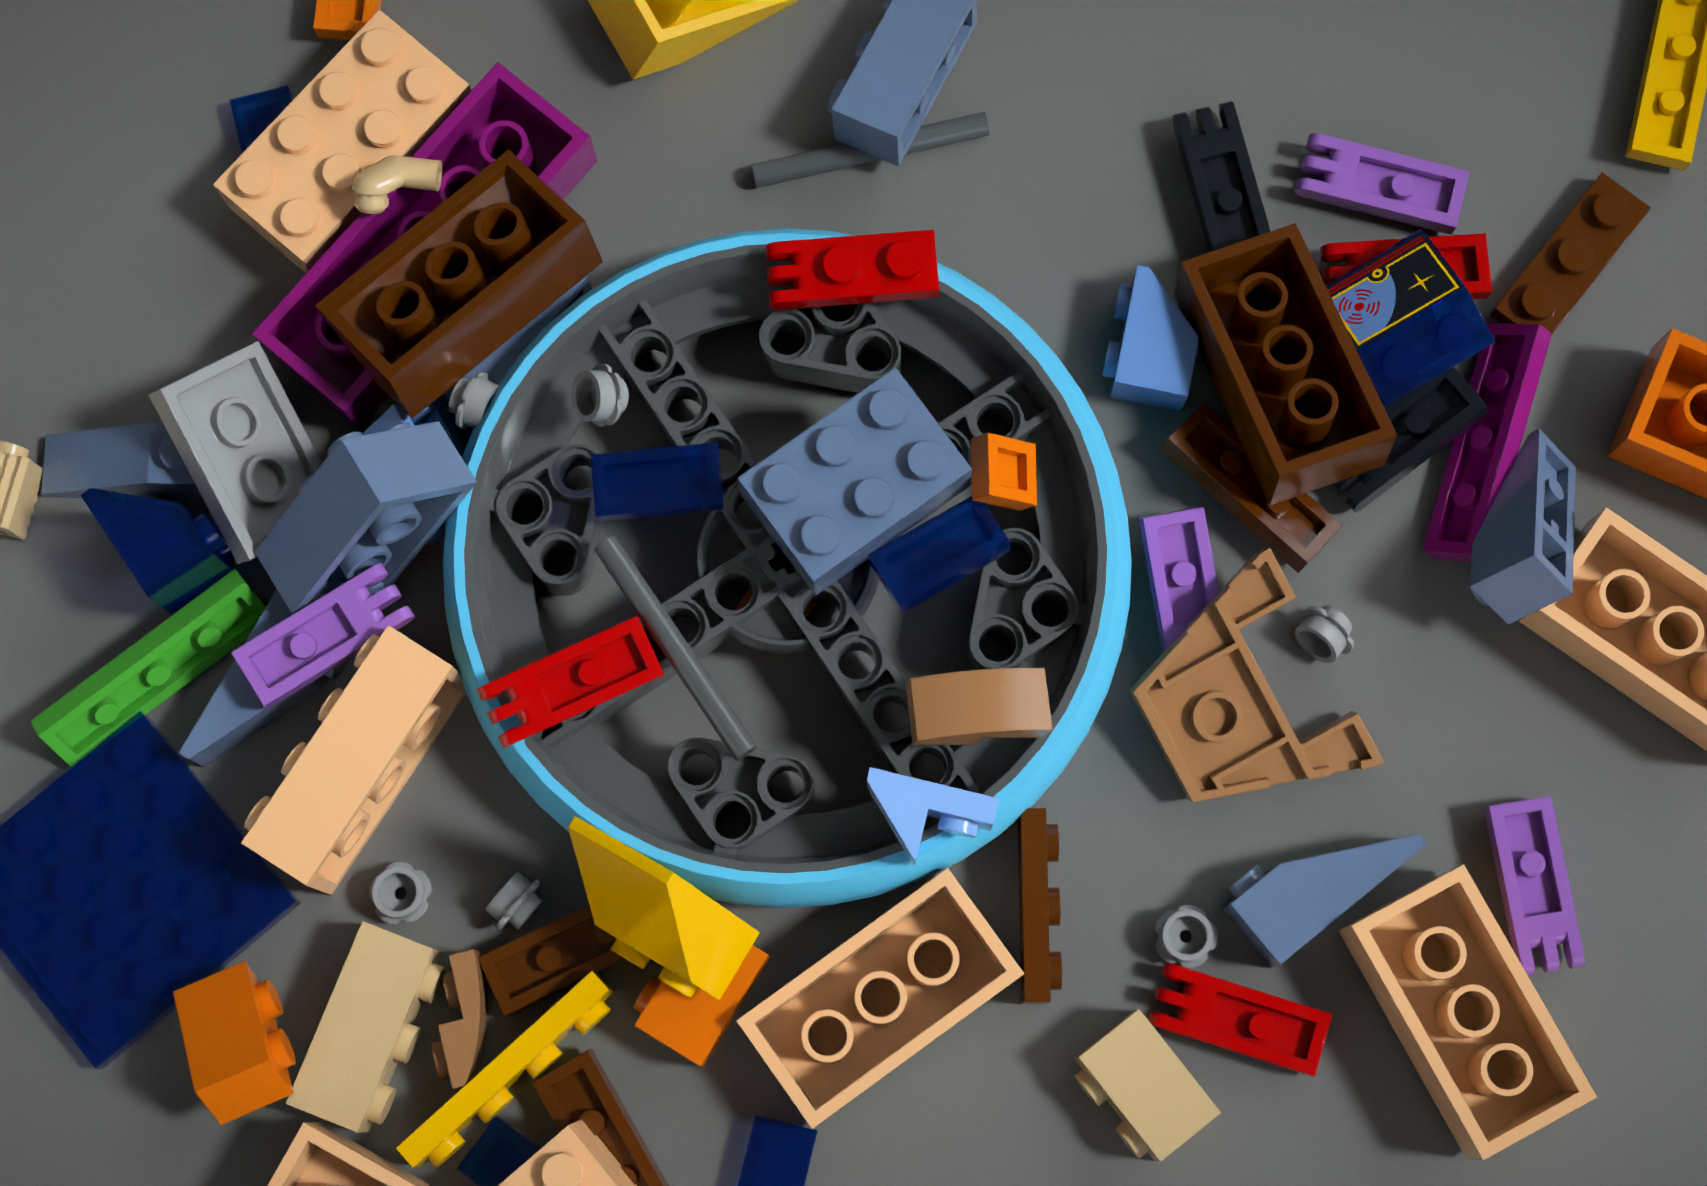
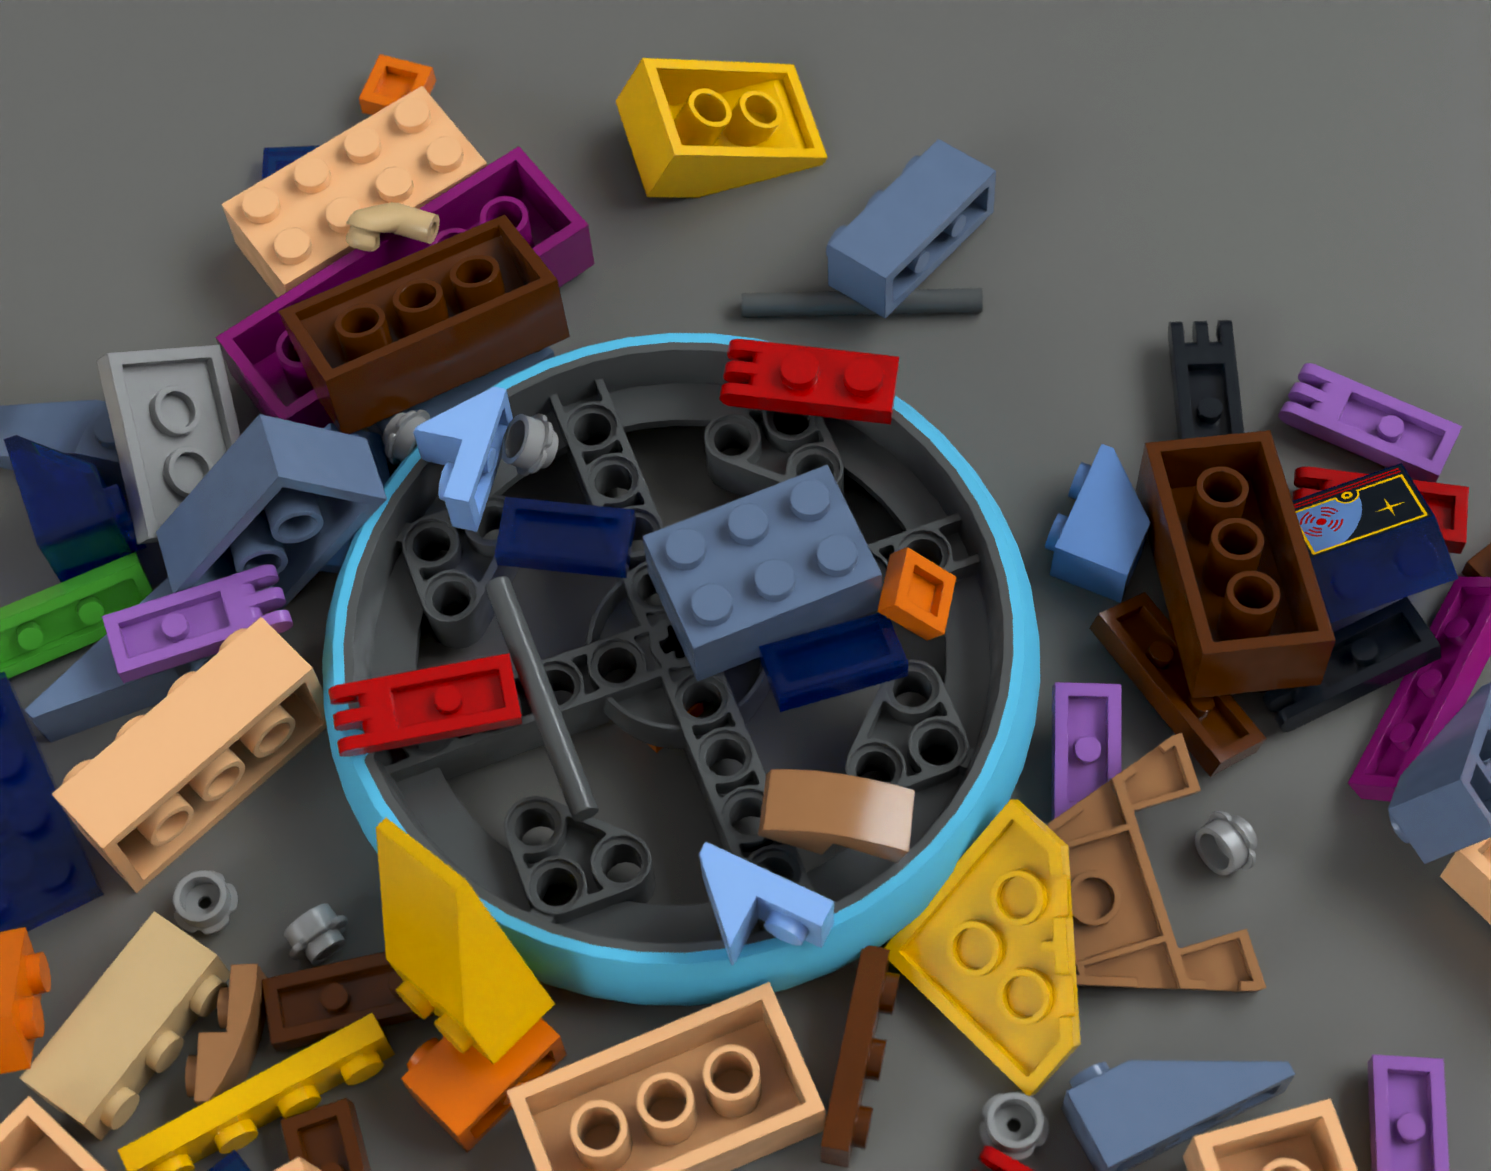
camera: 15 degrees right, 15 degrees down
none -> light blue slope [413,387,513,532]
none -> yellow plate [884,799,1081,1096]

